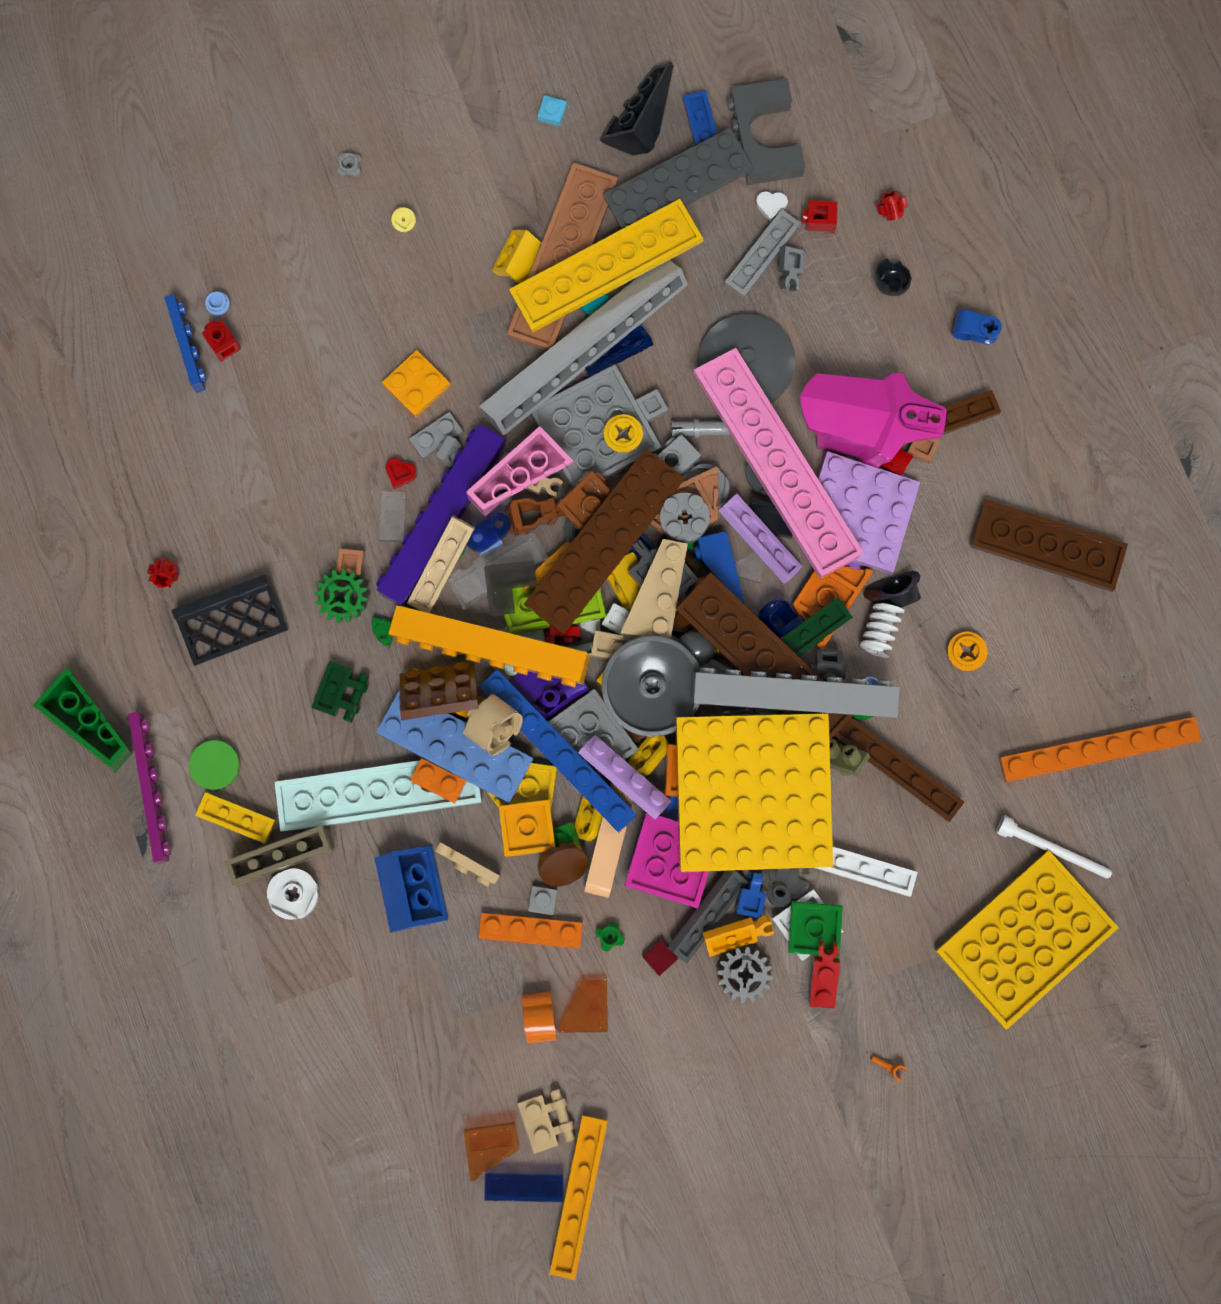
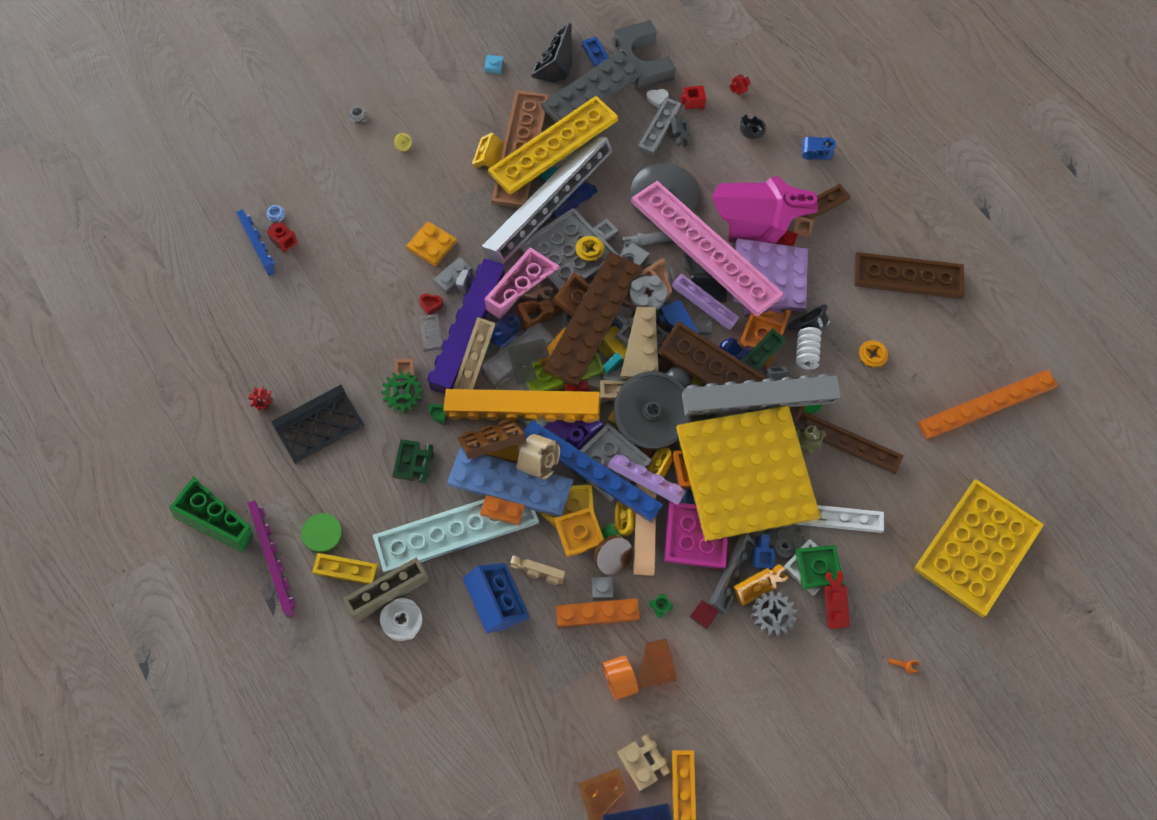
camera: 15 degrees left, 15 degrees down
white piece [996,815,1112,878] -> none
none -> teal tile [603,352,624,374]

